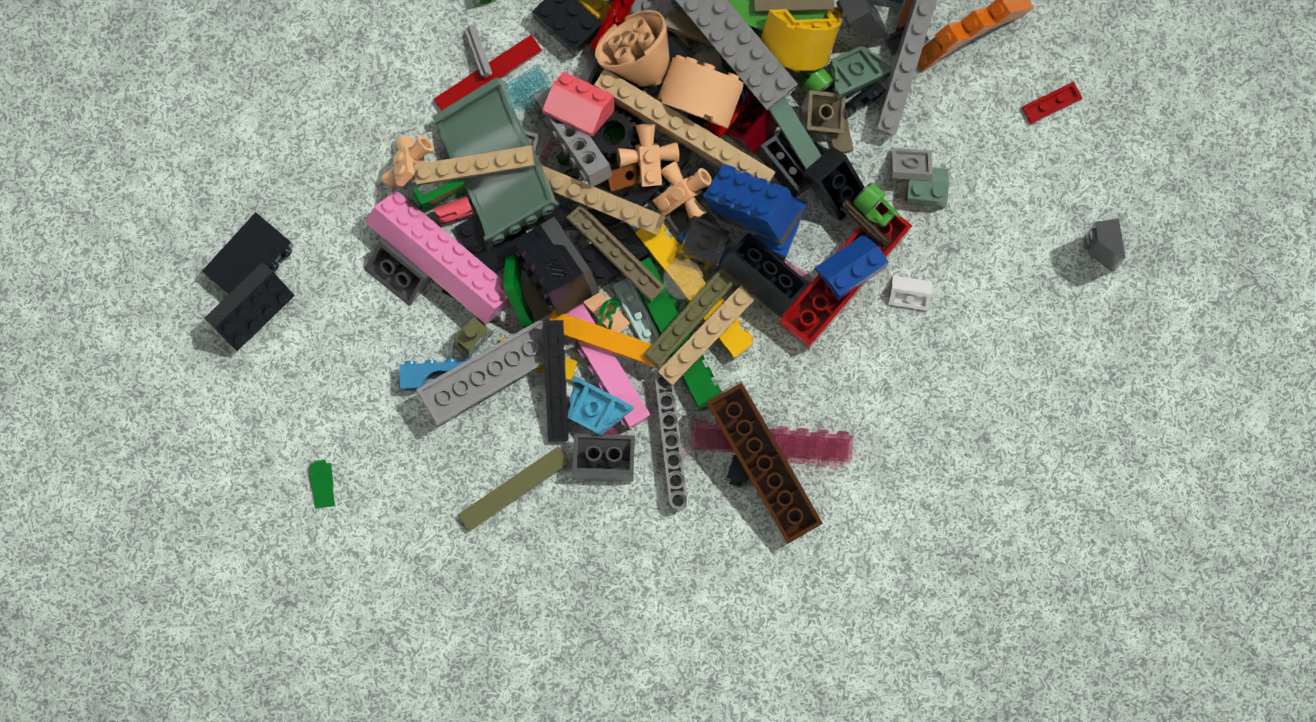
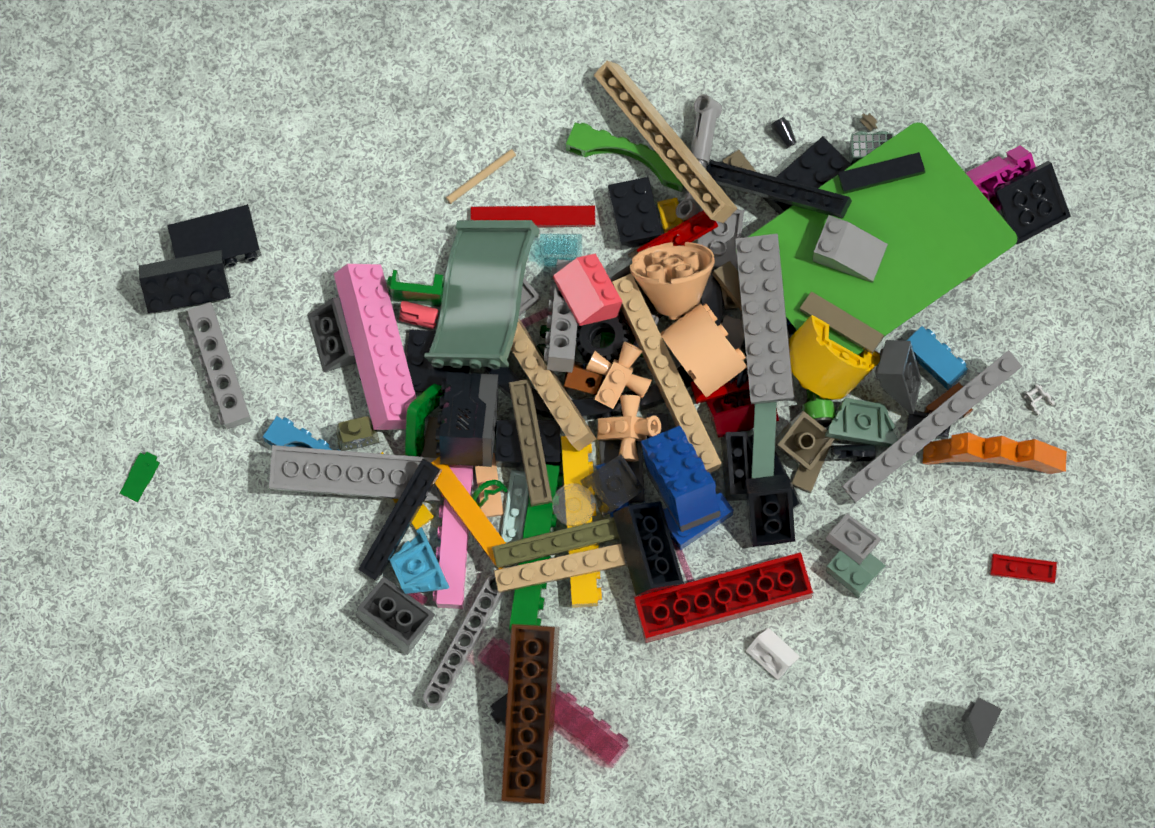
camera: 40 degrees right, 5 degrees down
light nougat brick [382,136,434,189] -> none
tan plate [414,145,535,186] -> none
olive tile [458,446,570,532] -> none
light grey axle [464,25,492,78] -> none
blue slope [814,234,889,301] -> none
dark brown pin [840,200,891,249] -> none
bright green piece [853,182,900,227] -> none
none -> light grey brick [186,302,251,430]
none -> tan bar [446,149,516,204]

